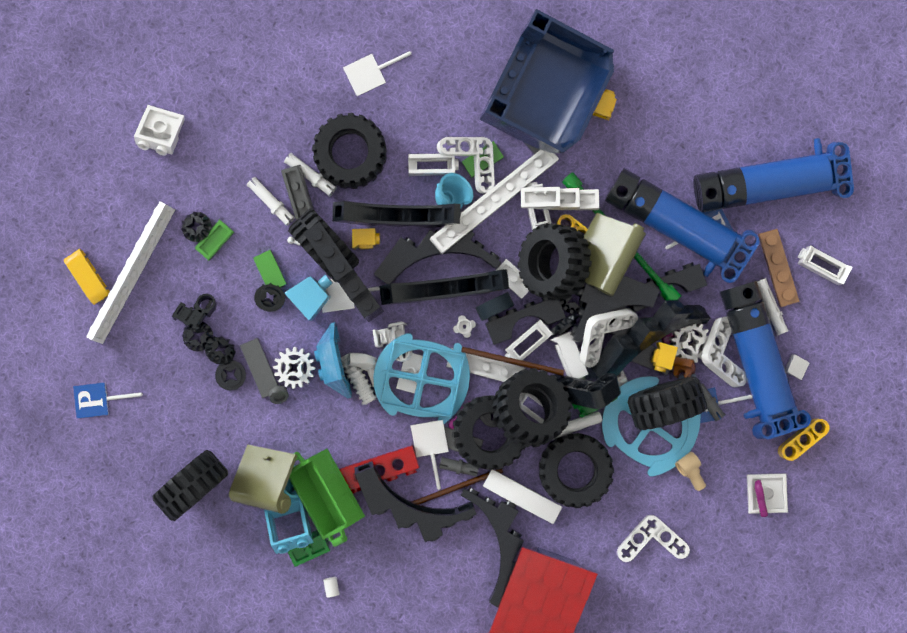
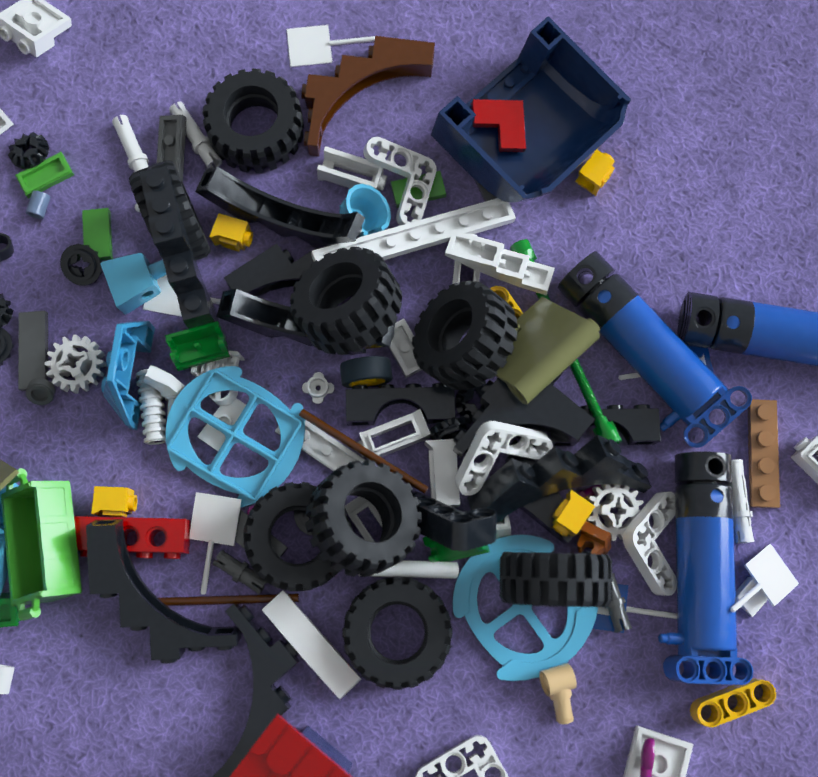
camera: 15 degrees right, 10 degrees down
none -> sand blue hinge [25,190,51,219]
none -> yellow window [91,486,138,517]
none -> green hinge [165,321,230,371]
none -> black tyre [290,247,402,355]
none -> reddish brown arch [301,36,435,157]
none -> red tile [471,99,526,152]
none -> white piece [730,544,799,612]

